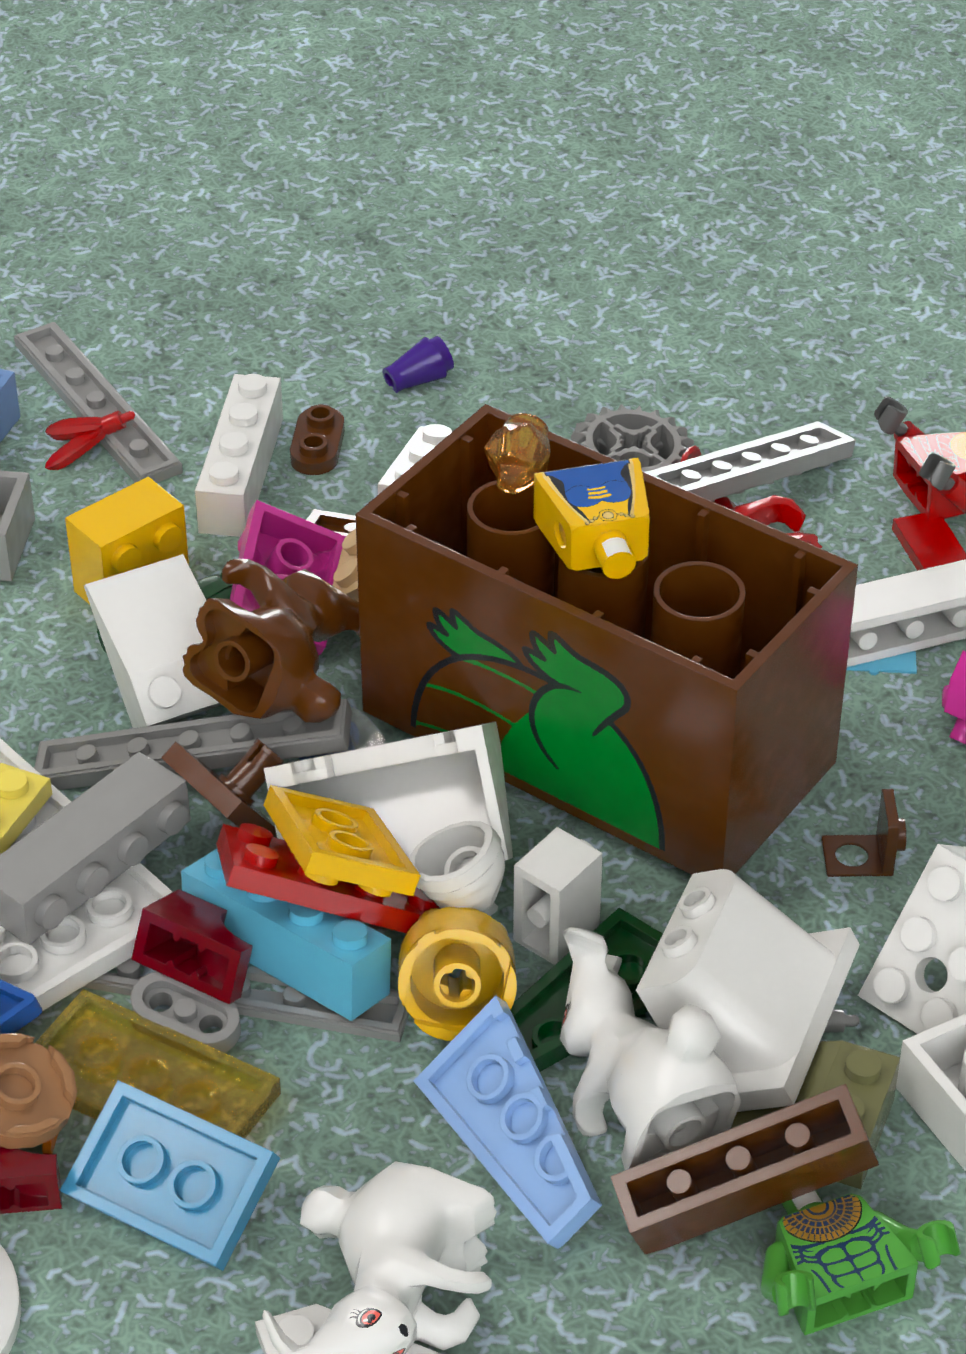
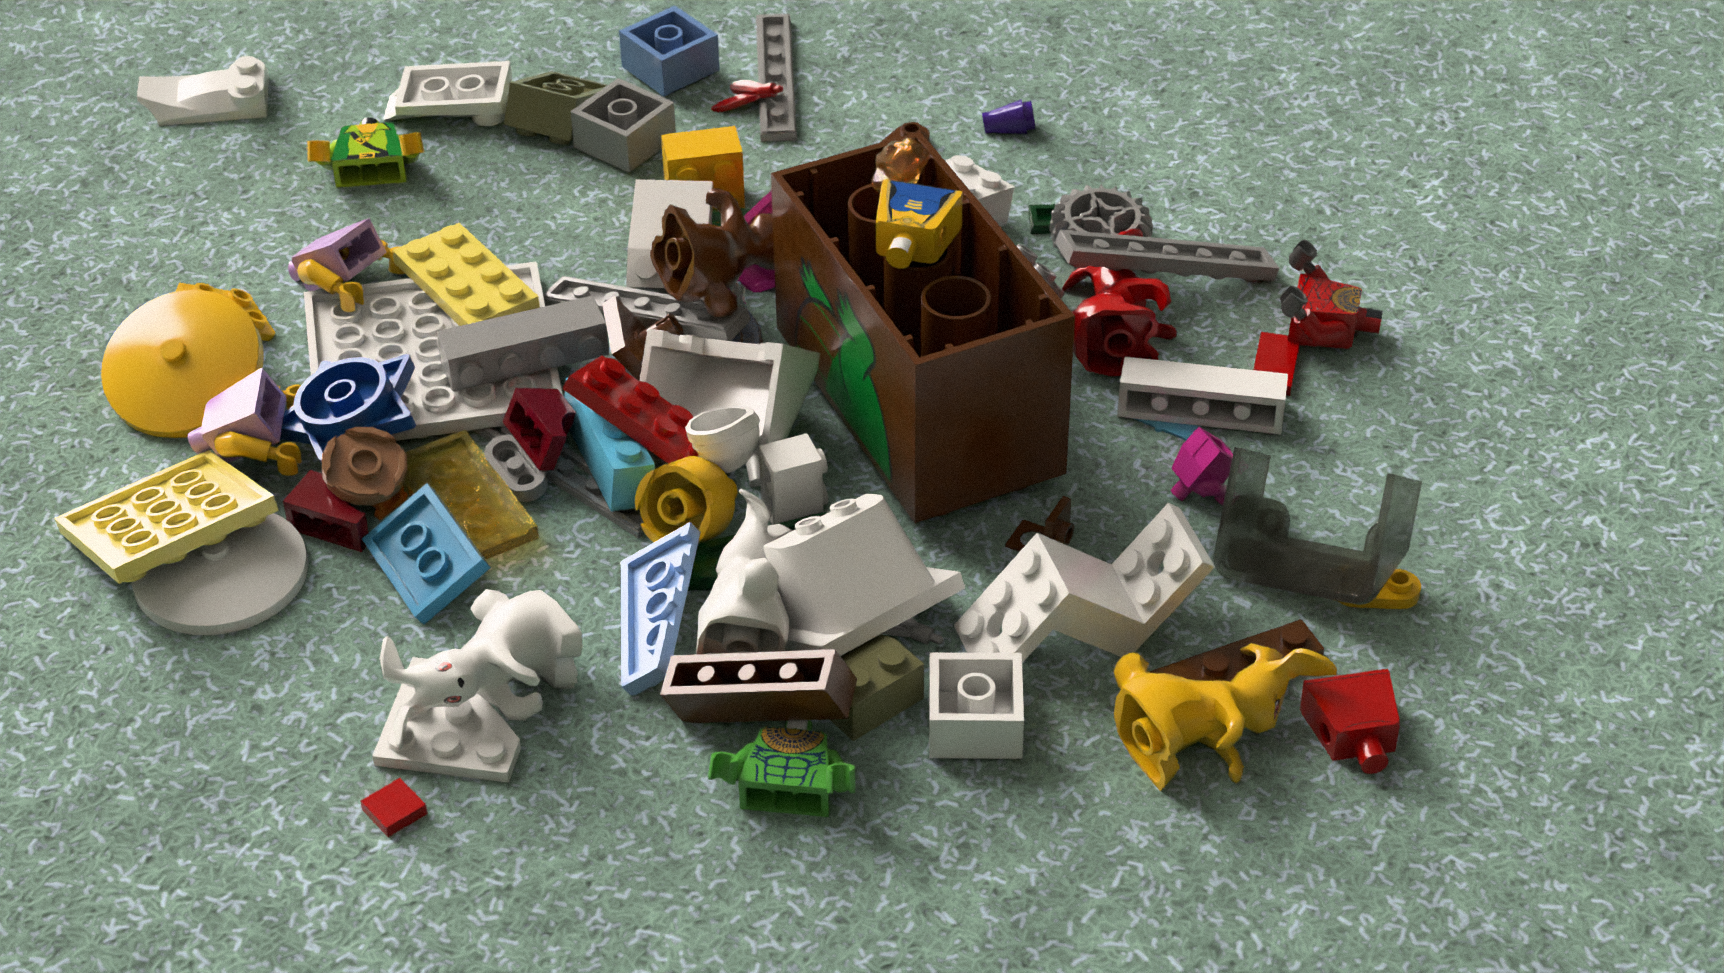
camera: 30 degrees right, 0 degrees up
white brick [195,374,283,537] -> none
yellow plate [263,785,421,897] -> none

